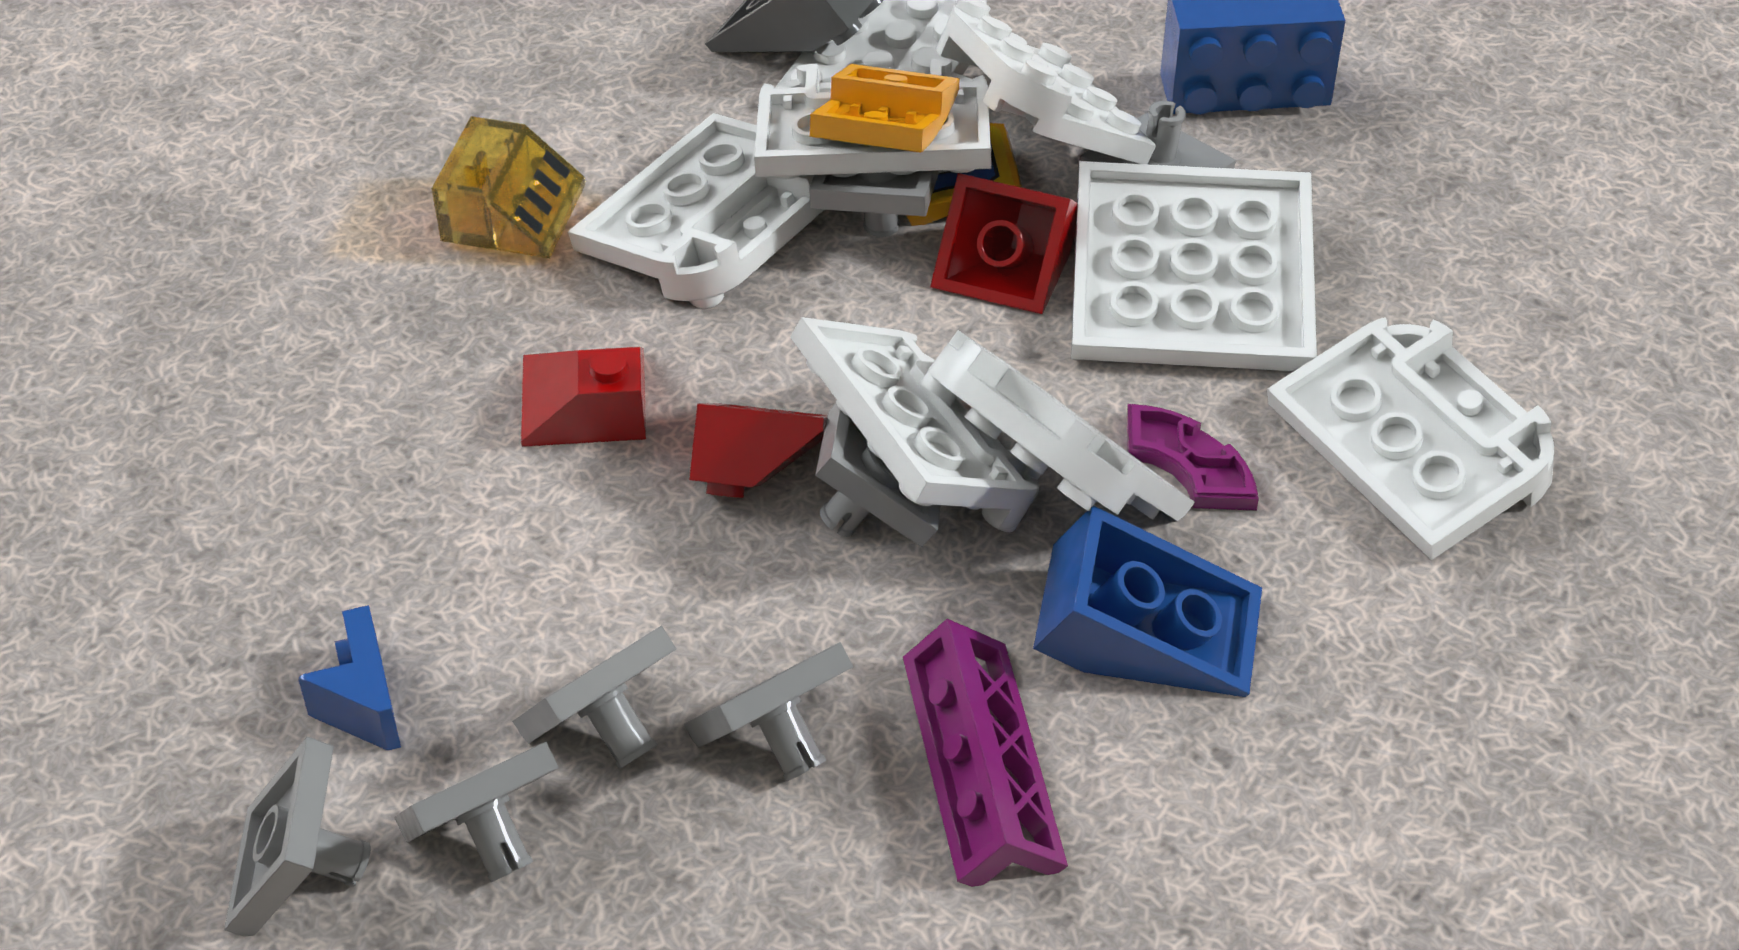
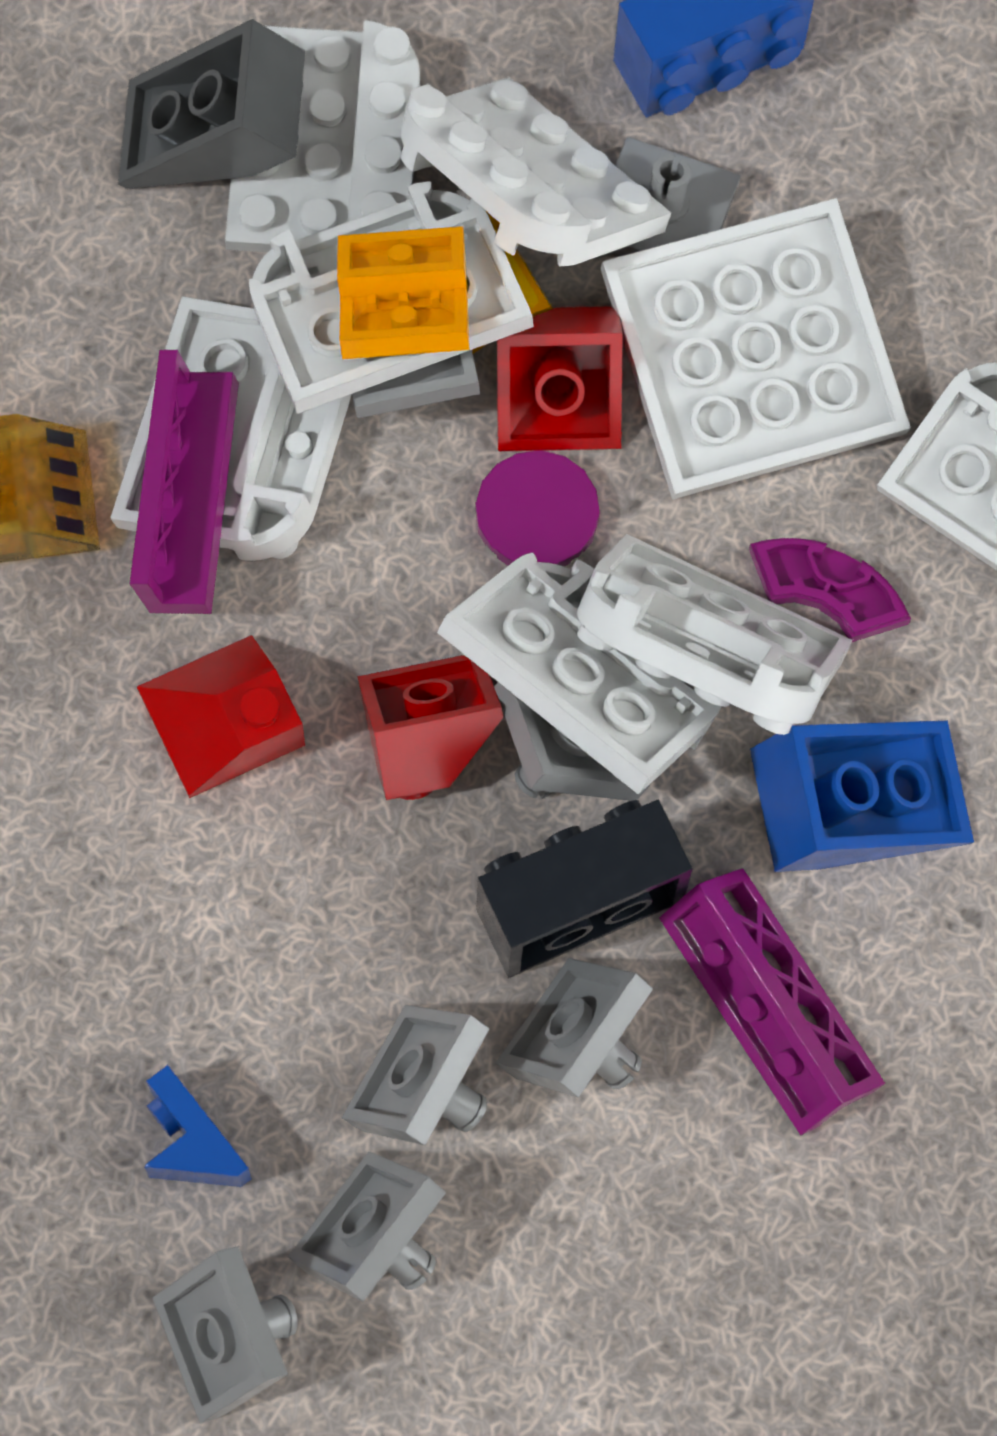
camera: 25 degrees left, 25 degrees up
none -> magenta fence [129,350,239,614]
none -> magenta tile [475,450,600,567]
none -> black brick [476,799,693,978]

